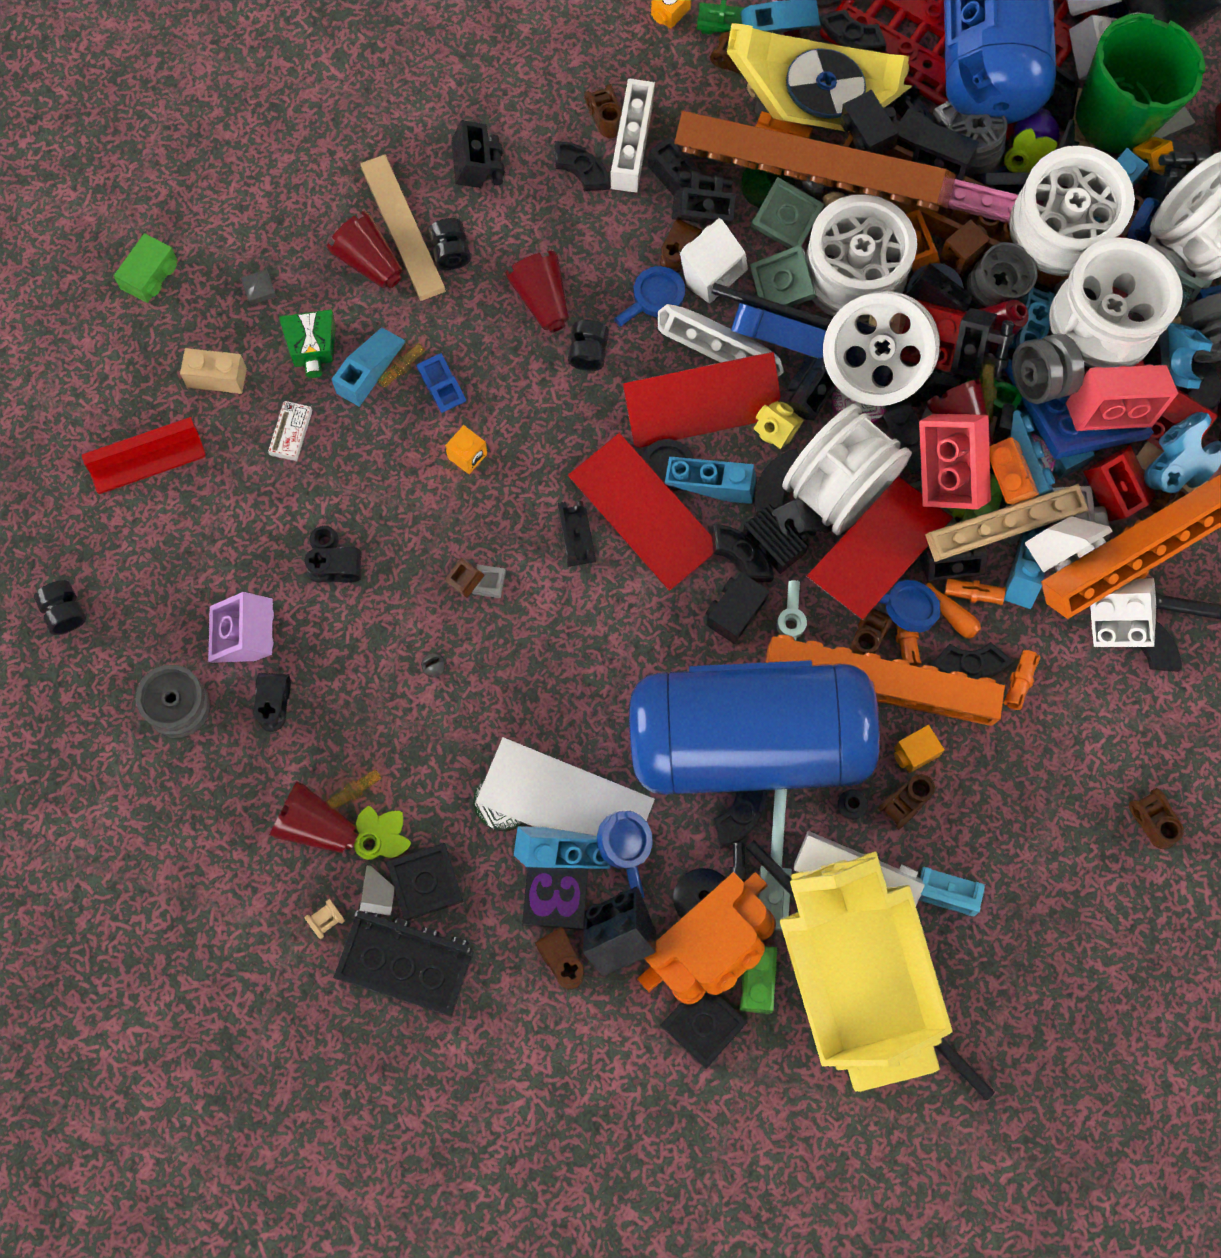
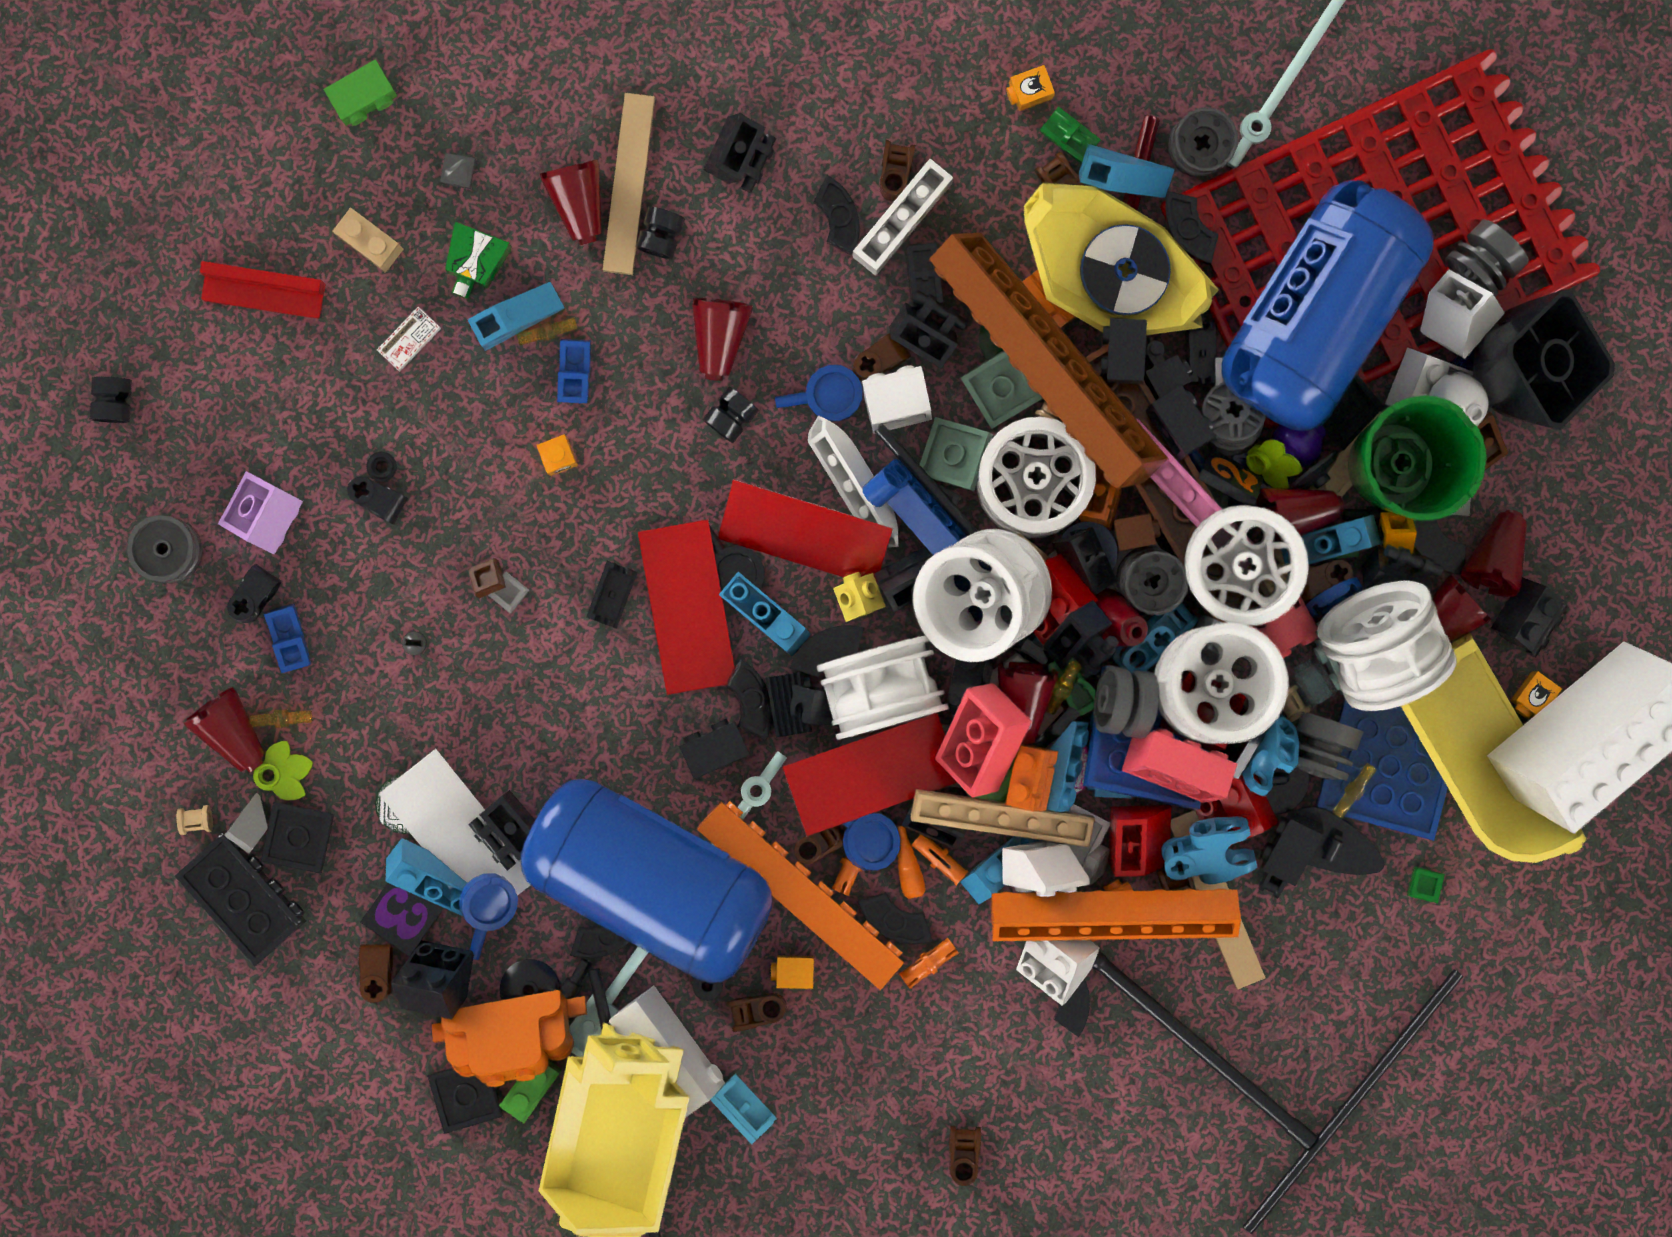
camera: 30 degrees right, 15 degrees up
none -> blue slope [264,603,311,673]
none -> black brick [468,790,535,871]

